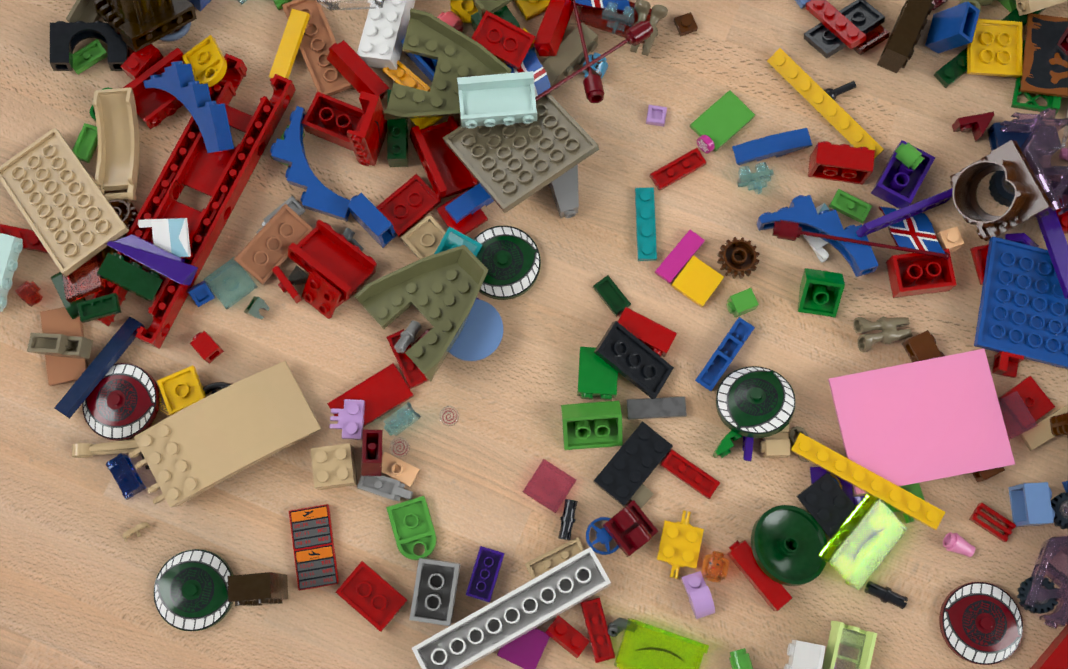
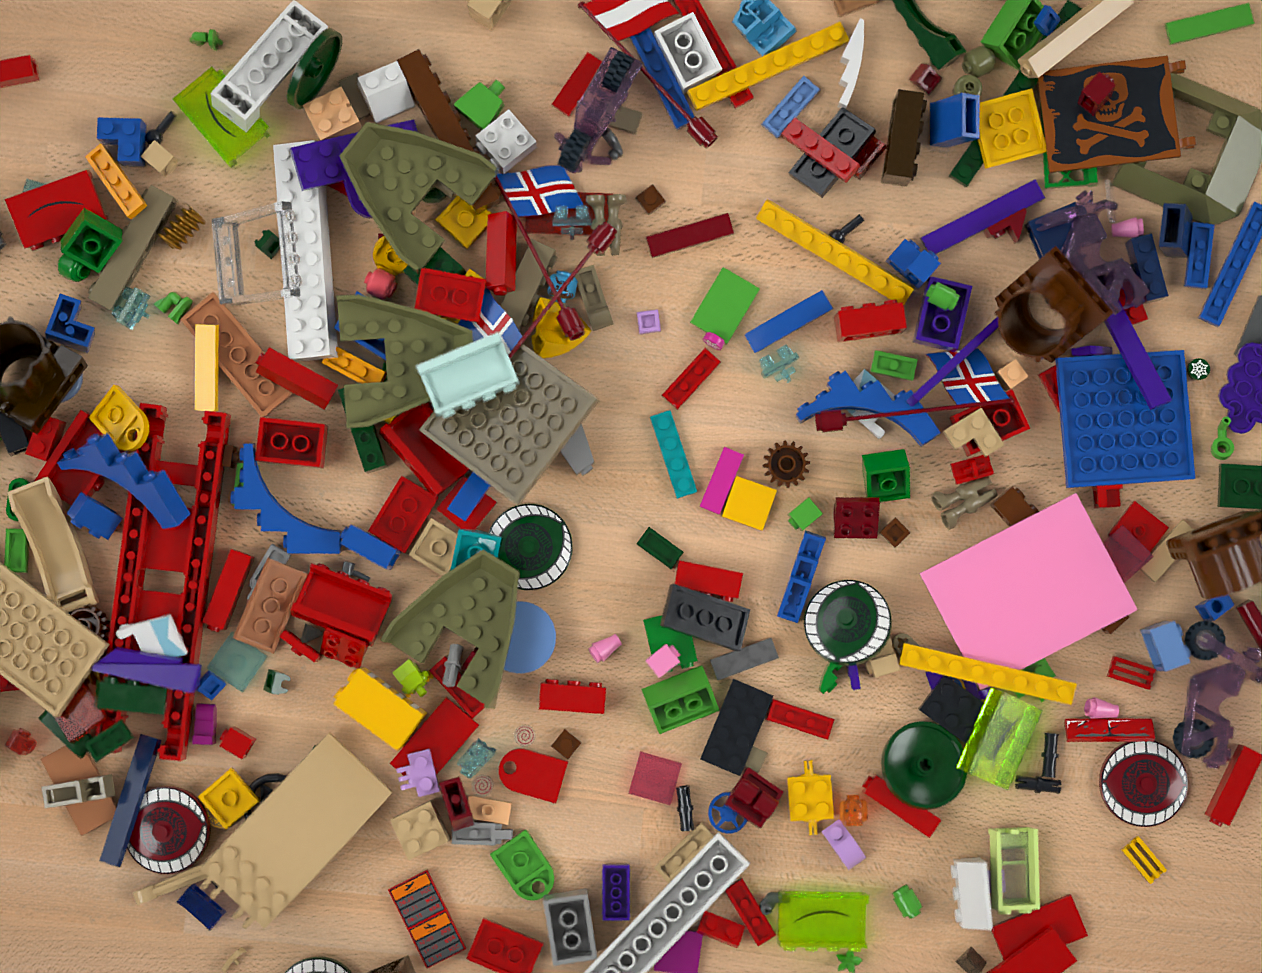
camera: 15 degrees left, 10 degrees up
red panel [347,91,387,166] -> none
none -> blue brick [67,492,123,540]
none -> magenta leg [192,703,217,745]
none -> red brick [202,549,255,632]
none -> reddish brown plate [222,445,240,468]
none -> yellow brick [334,667,427,751]
none -> lime piece [392,659,434,698]
none -> red tile [499,748,568,804]
none -> yellow brick [531,297,591,358]
none -> red brick [539,679,606,714]
none -> reddish brown plate [551,729,582,760]
none -> dark tan plate [575,265,614,331]
none -> bright pink cone [588,634,622,663]
none -> dark red tile [646,213,734,258]
none -> bright pink brick [646,644,680,678]
none -> dark red plate [833,497,880,539]
none -> reddish brown plate [879,517,911,548]
none -> blue brick [886,239,941,289]
none -> dark purple tile [920,179,1045,254]
none -> tan plate [943,408,1004,457]
none -> red hips [950,455,994,485]
none -> black pin [1041,733,1059,778]
none -> red tile [1064,718,1155,742]

